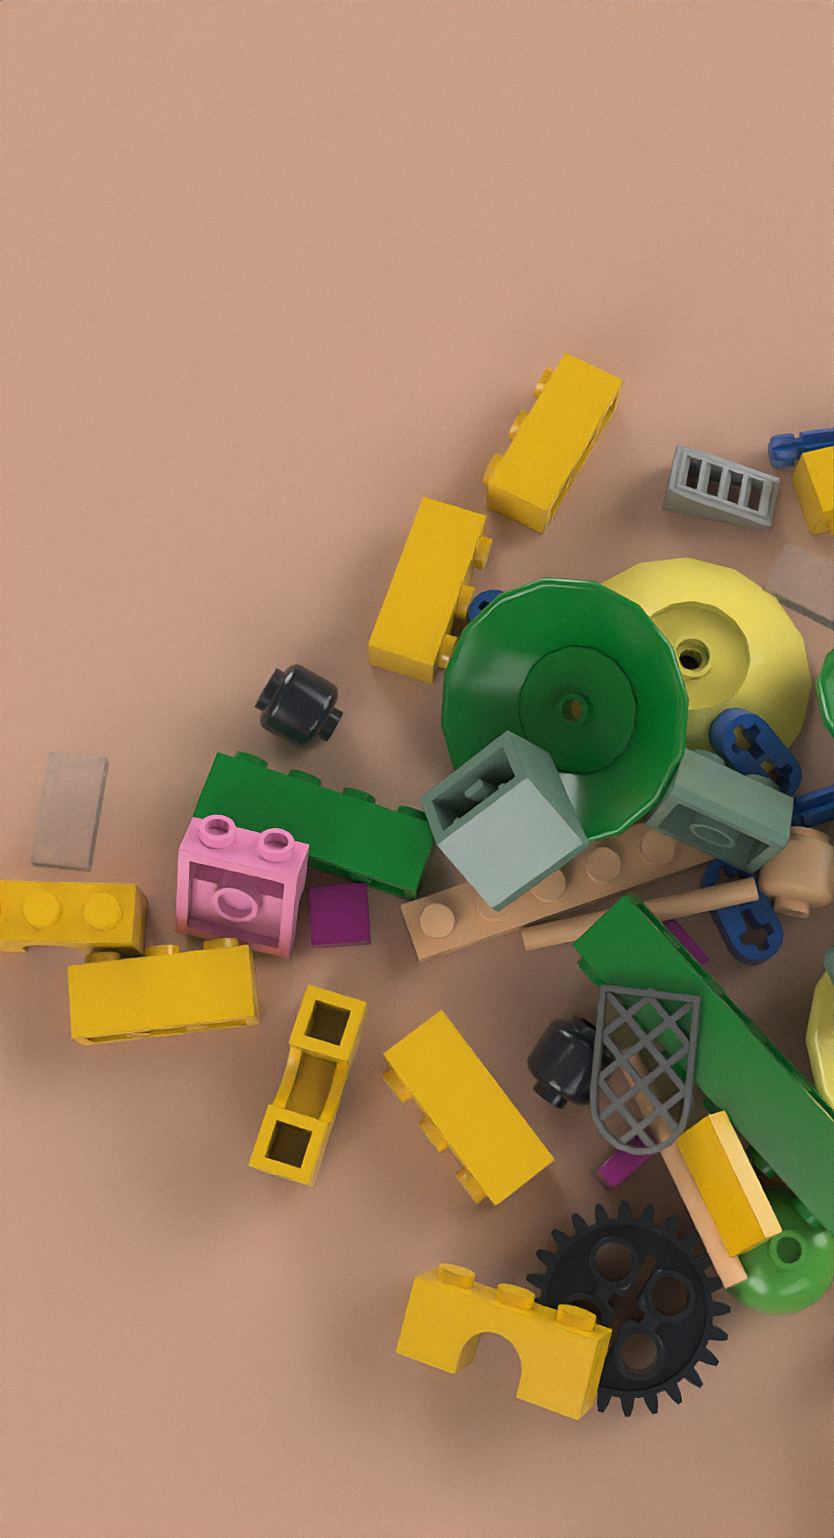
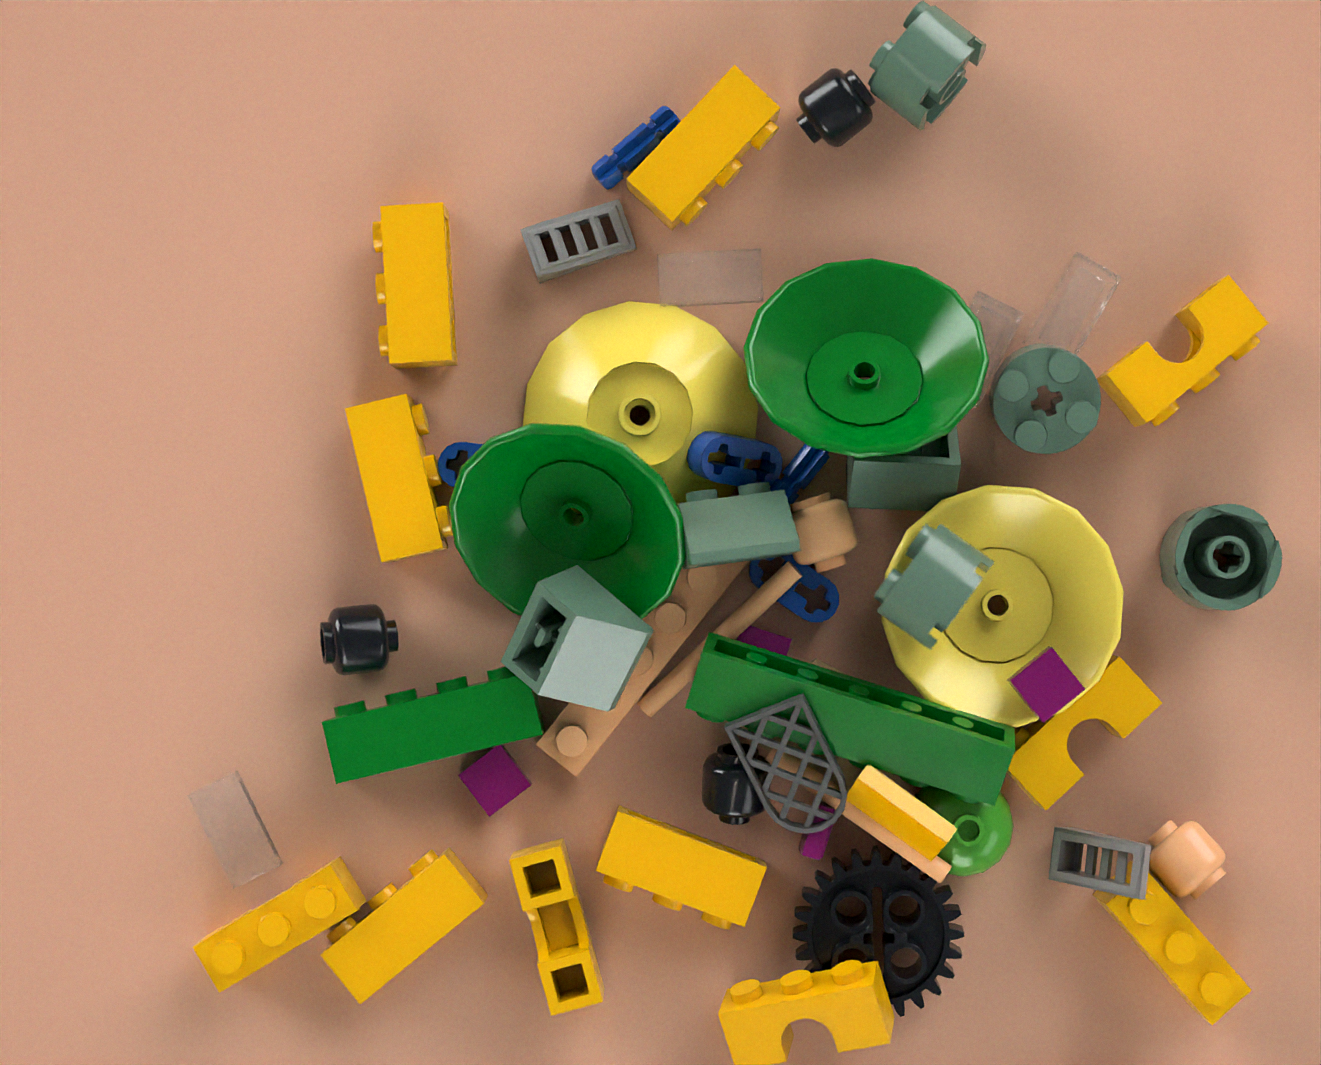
camera: 35 degrees left, 15 degrees up
bright pink plate [175,815,309,959] -> none

